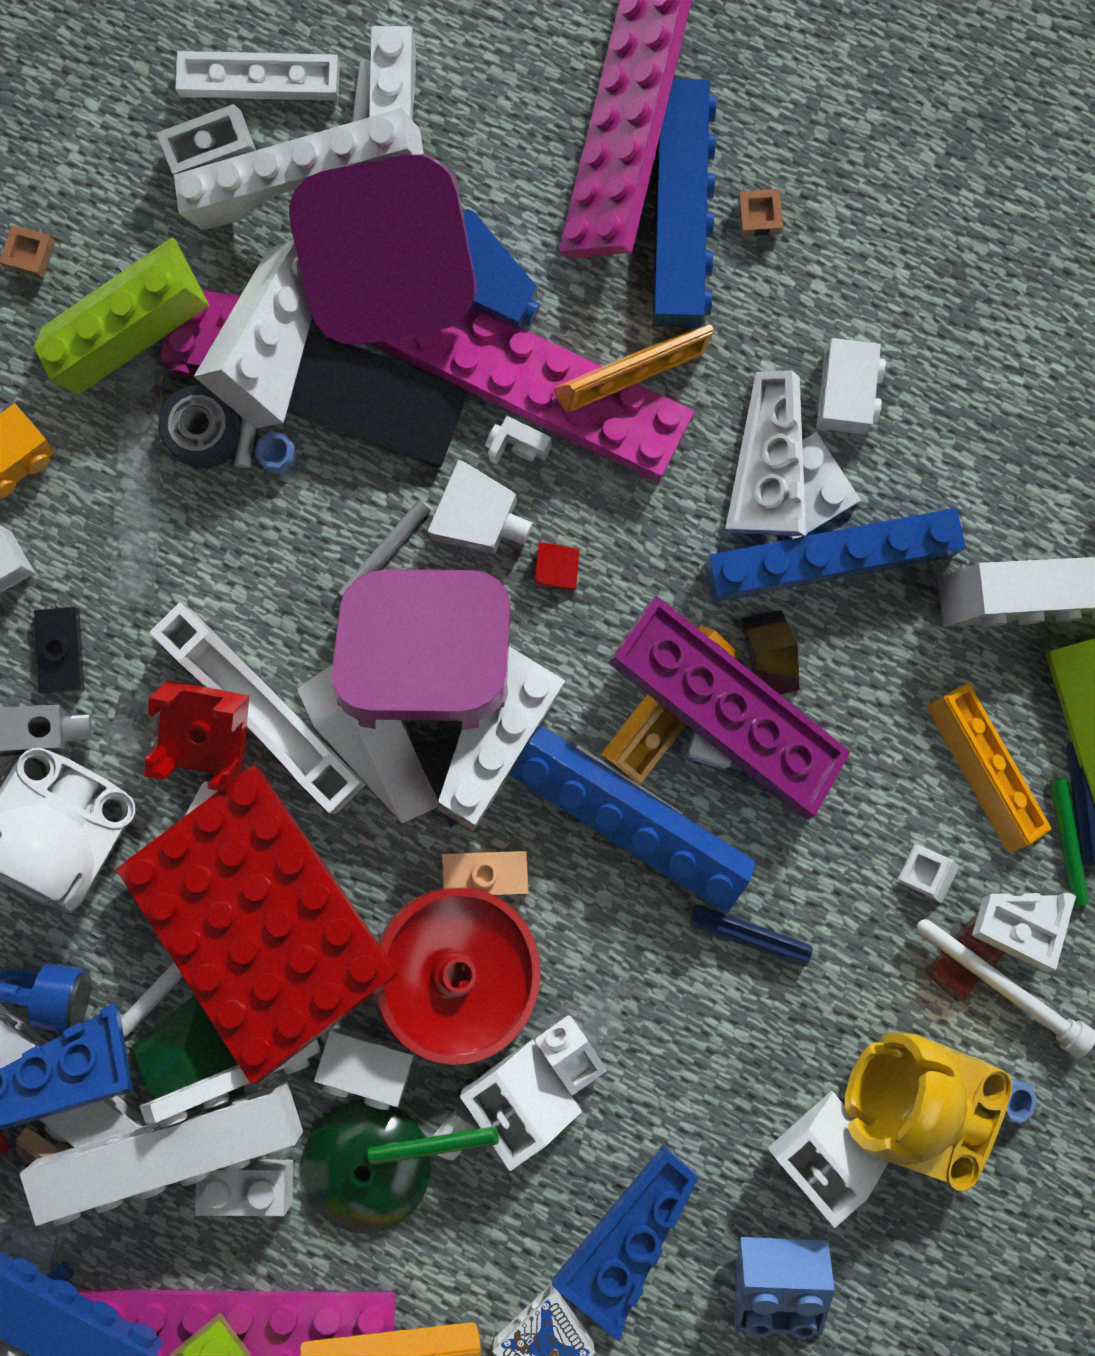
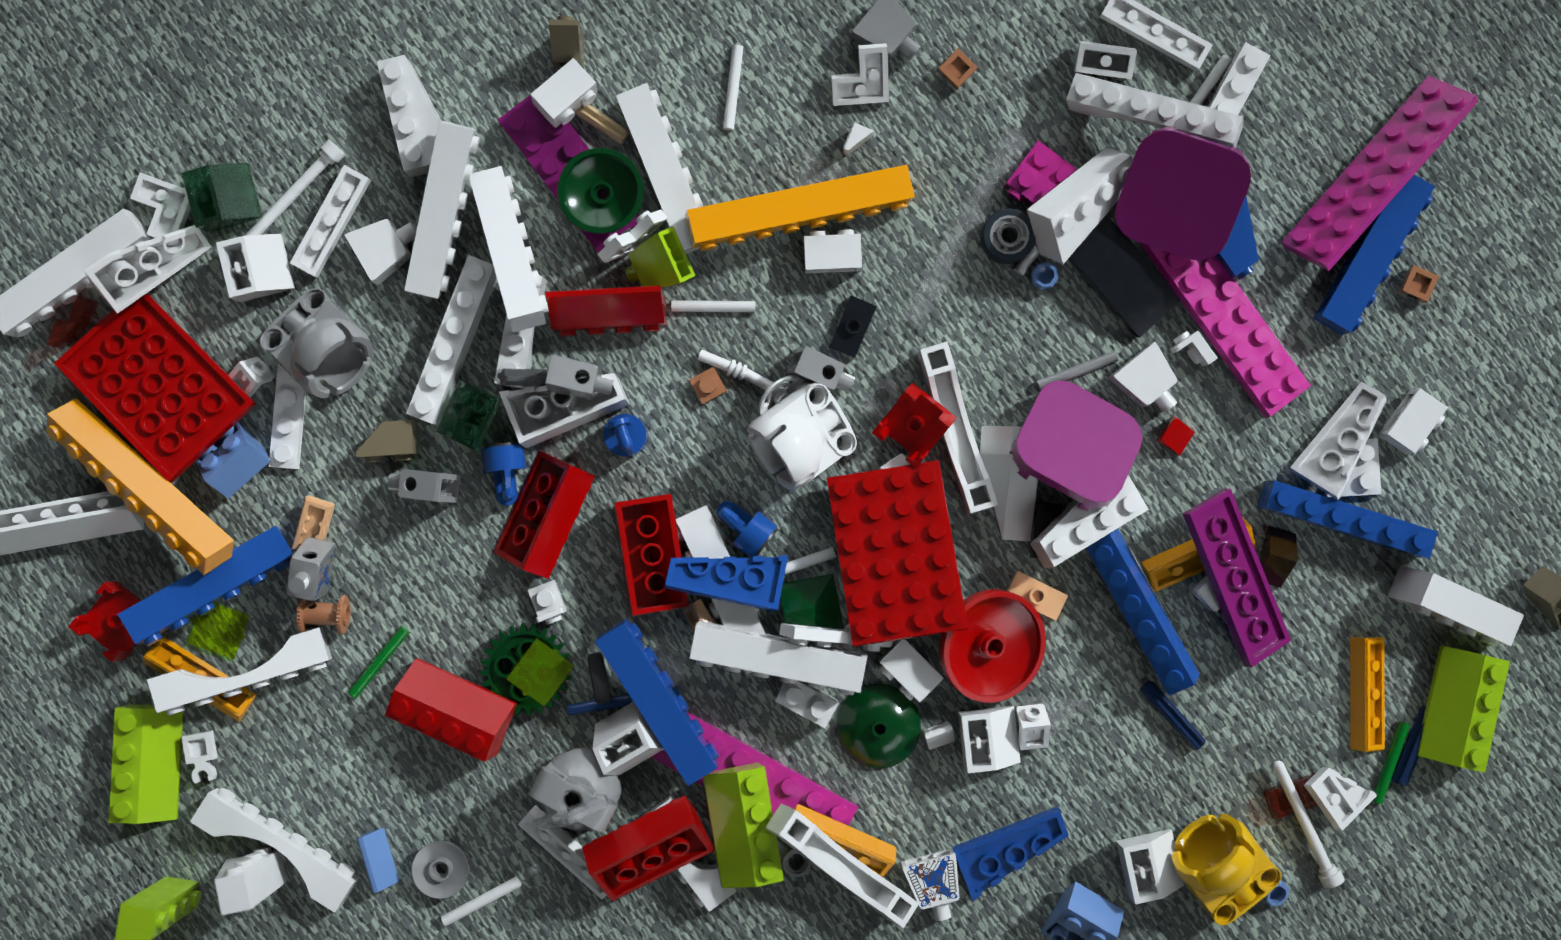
camera: 25 degrees right, 5 degrees up
lime slope [34,237,210,395] -> none
green bar [368,1126,499,1165] -> none
light orange slope [553,325,714,413] -> none
white slope [897,844,959,904] -> none

